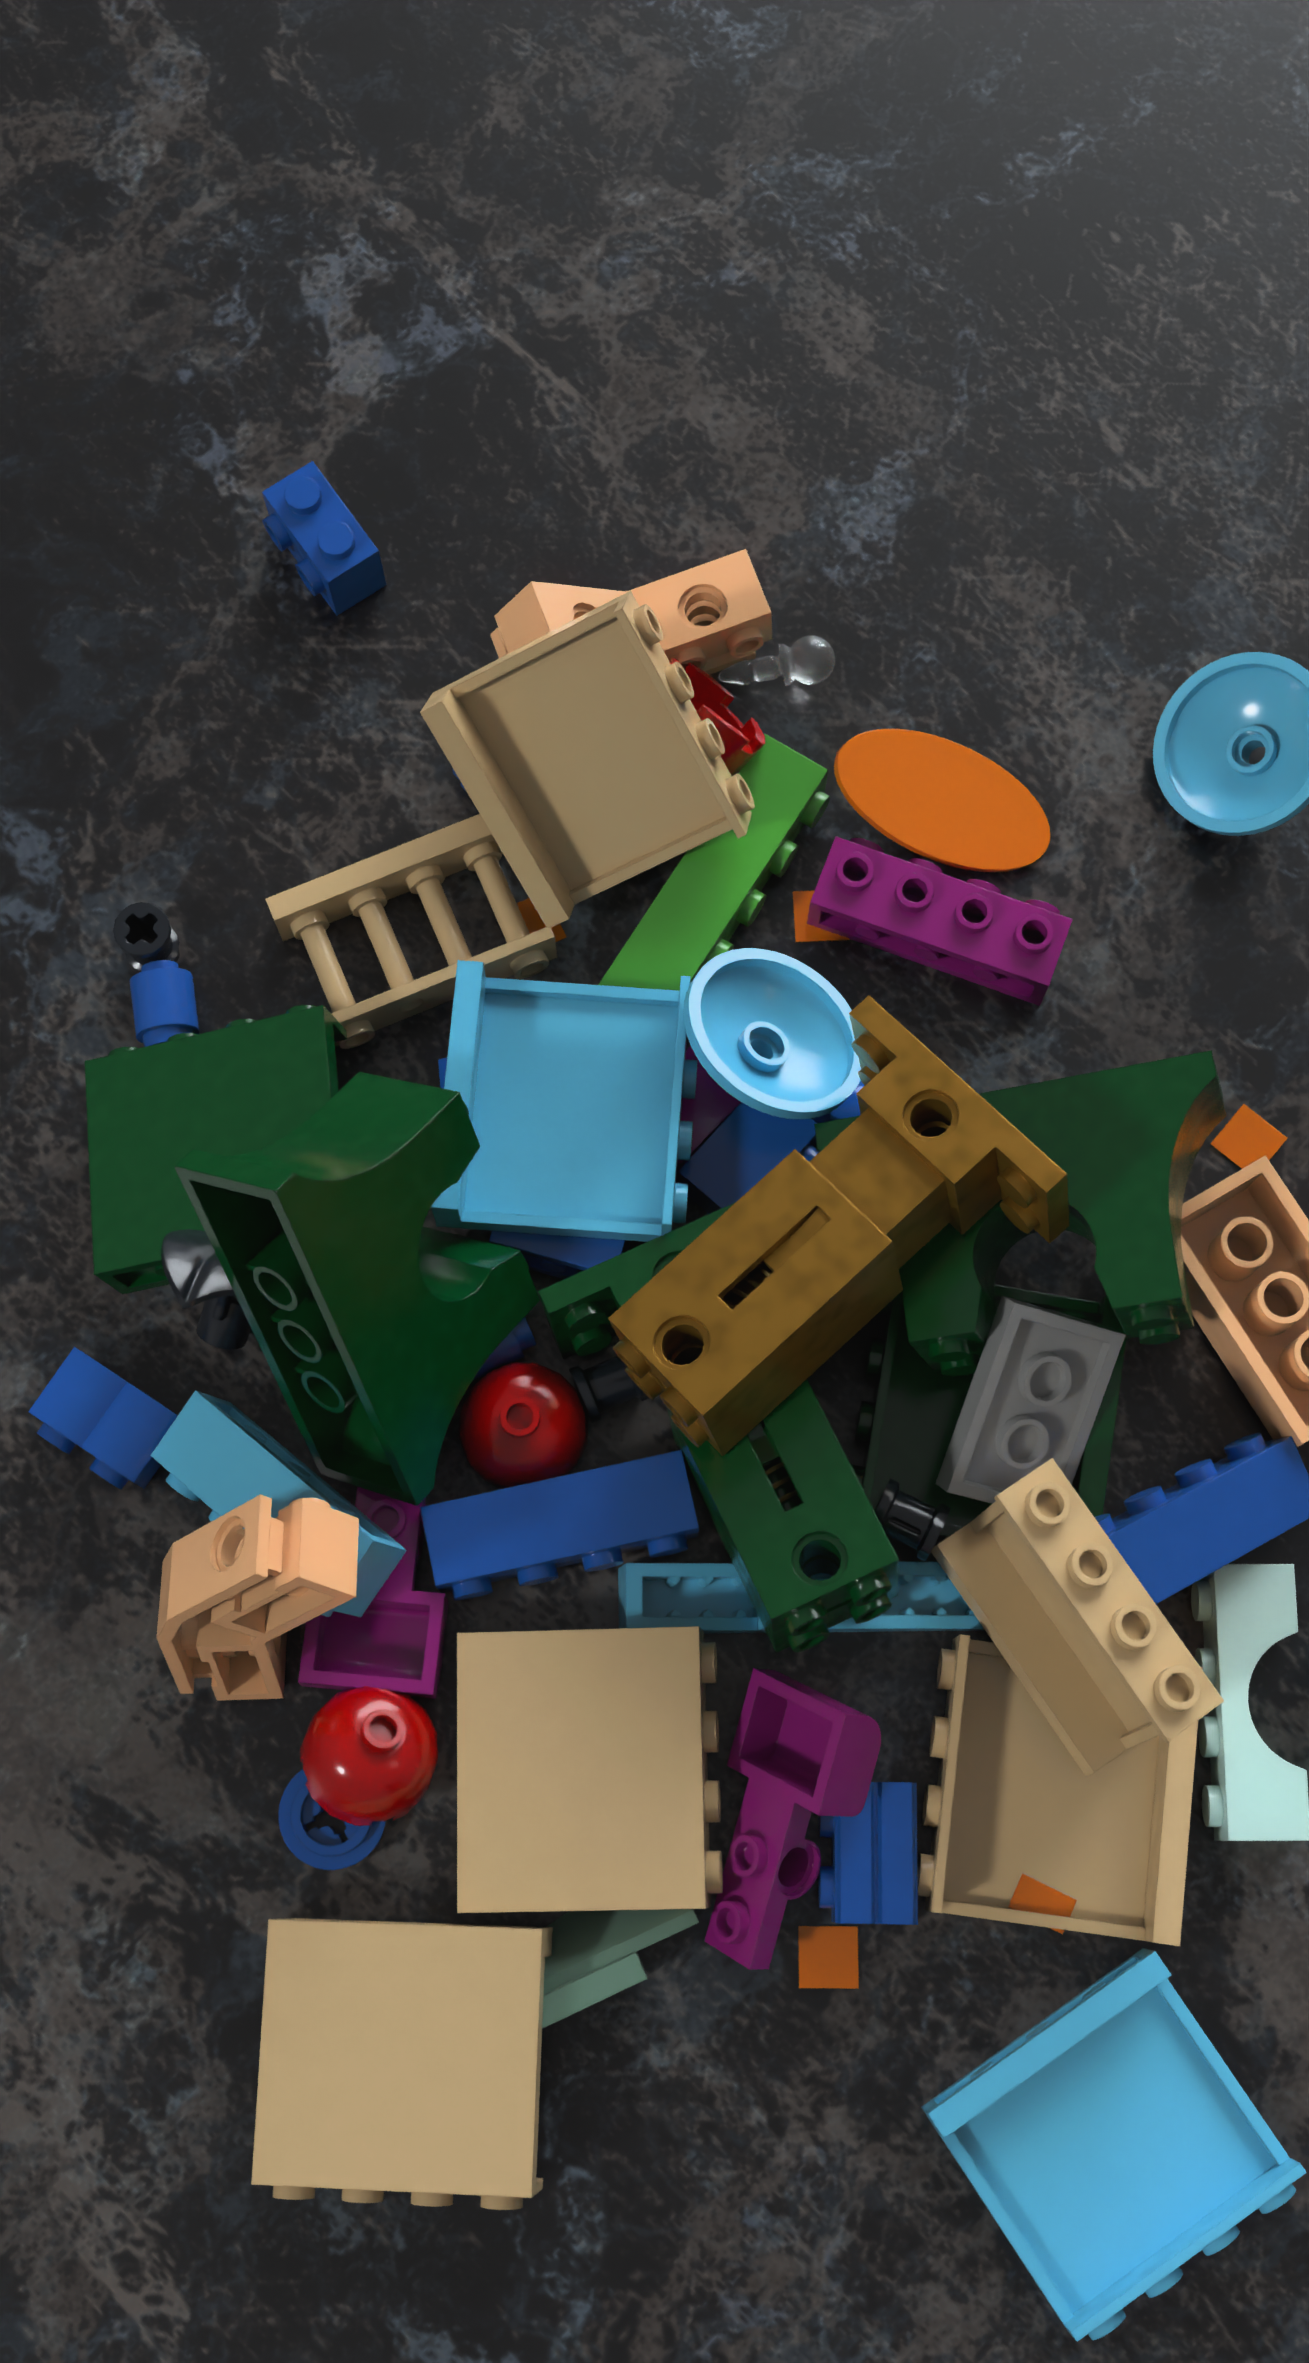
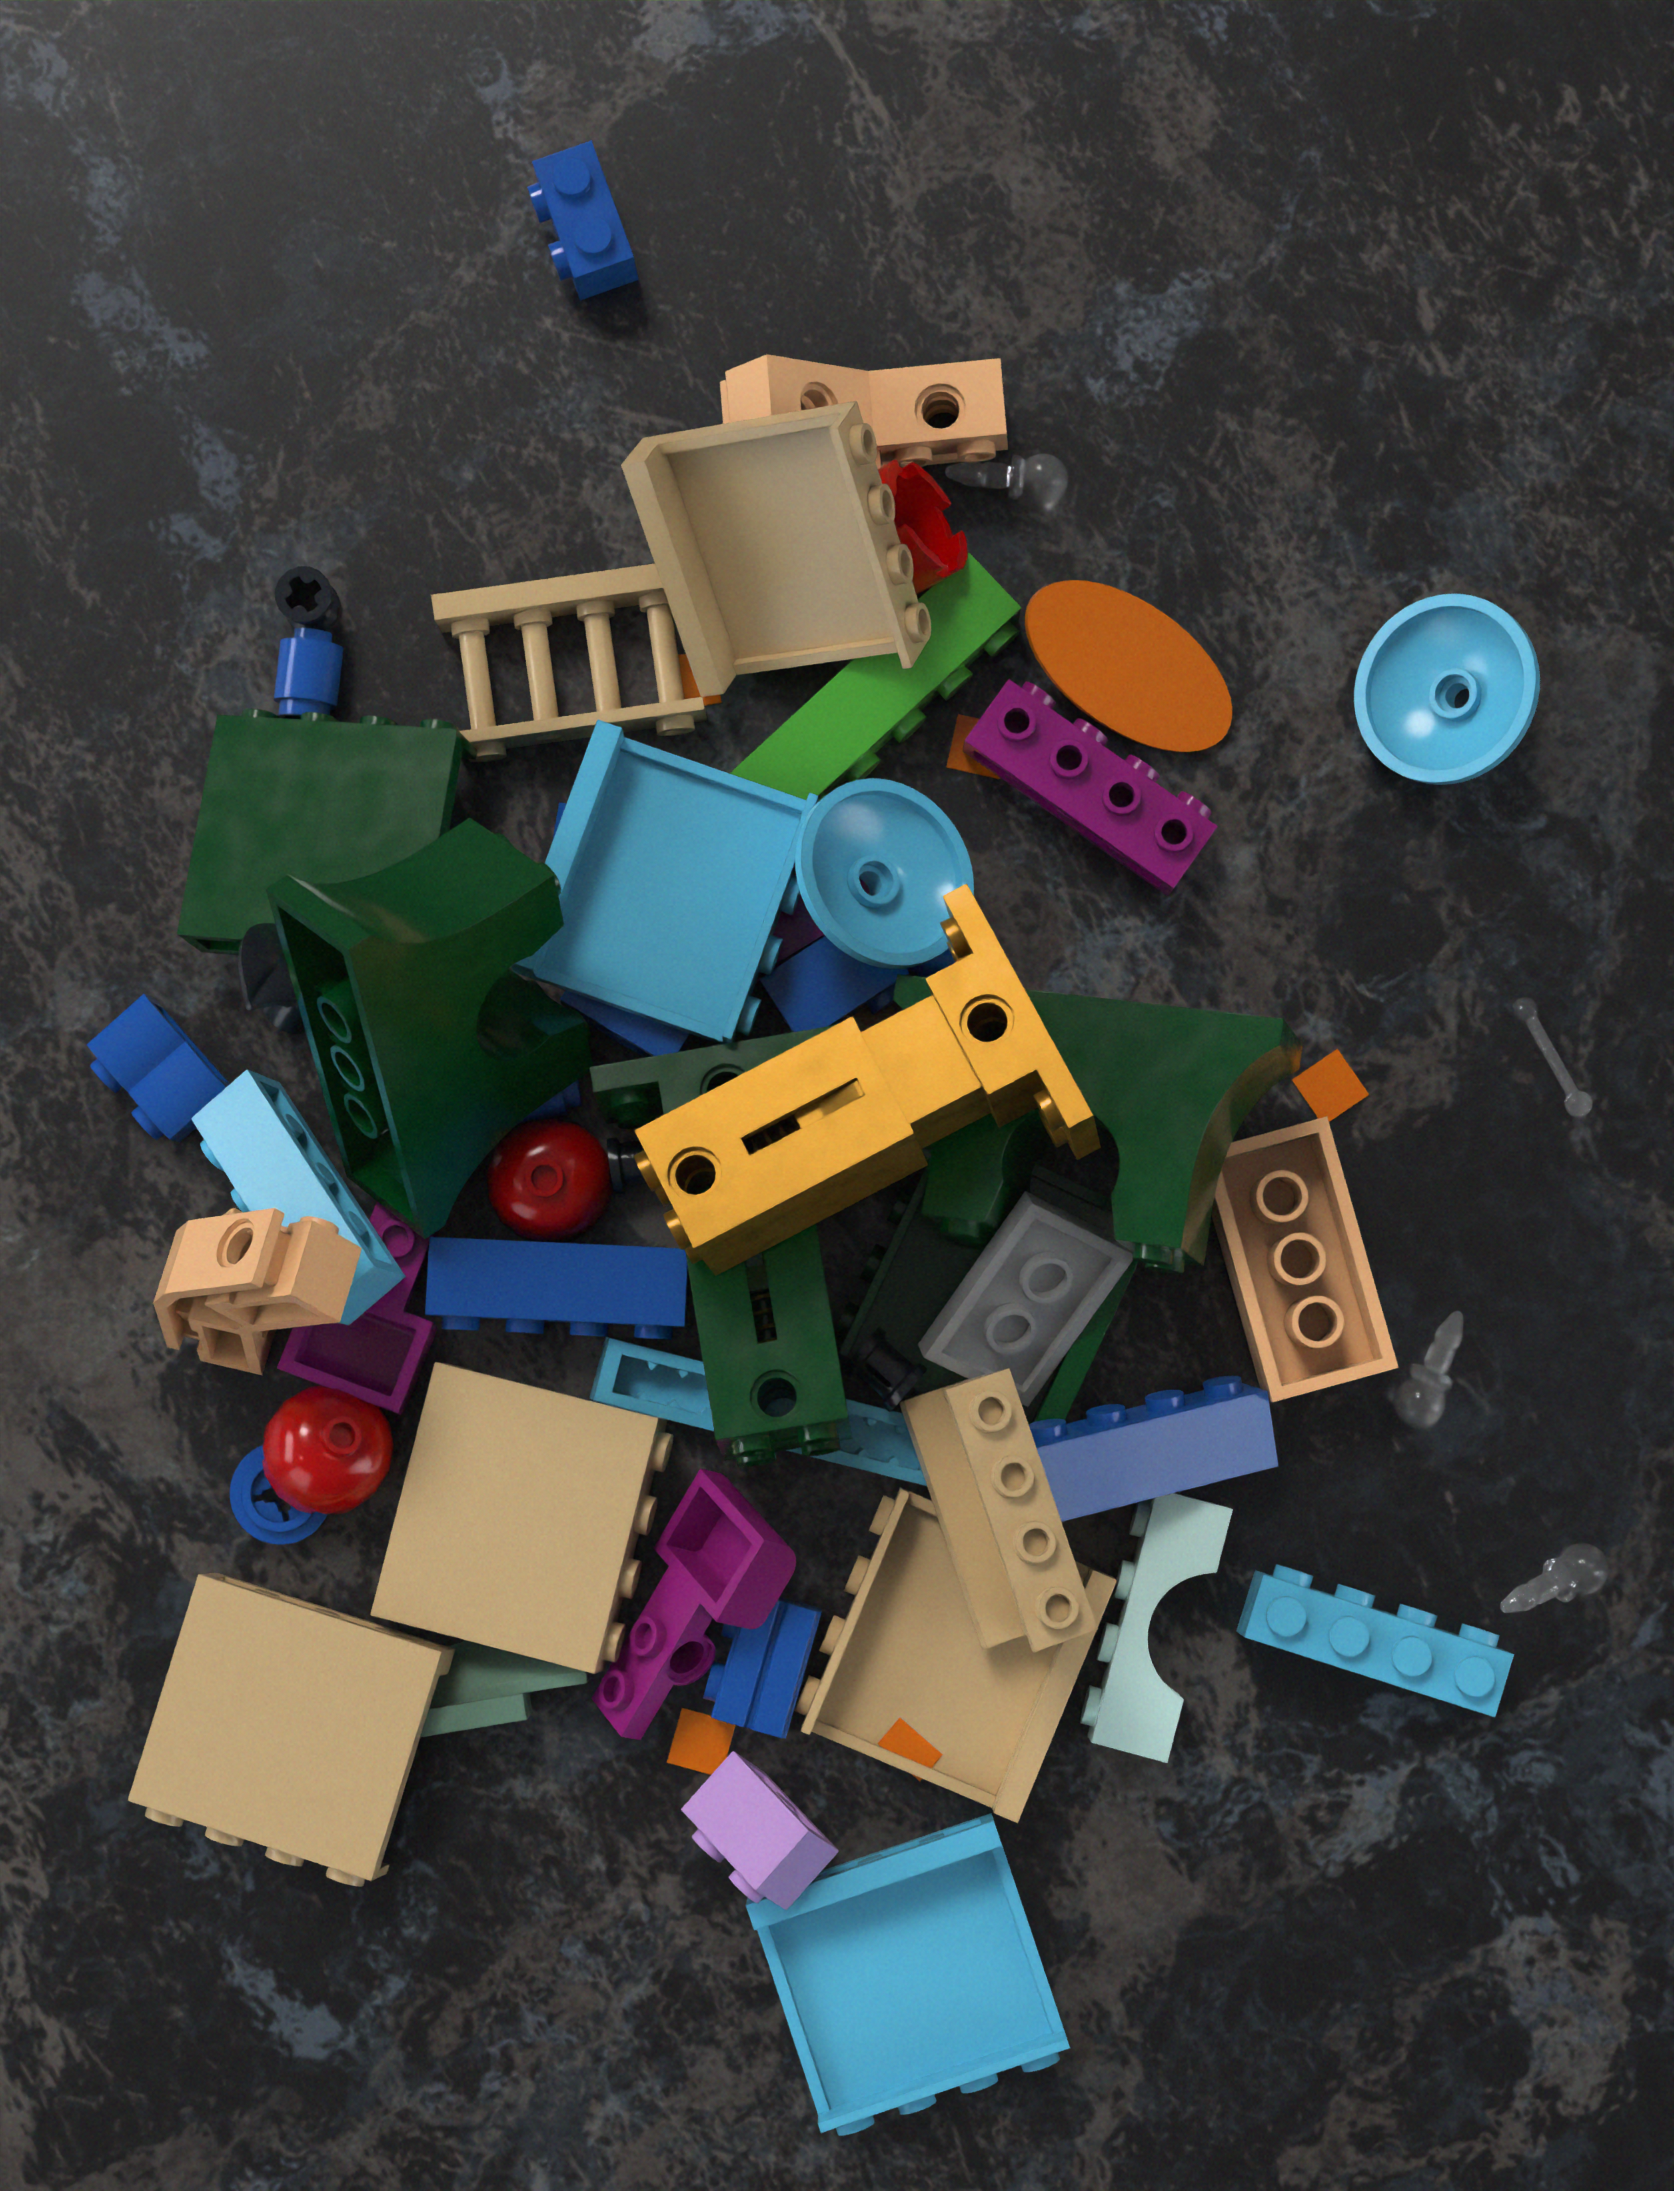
camera: 20 degrees right, 10 degrees up
none -> lavender brick [681,1751,839,1910]

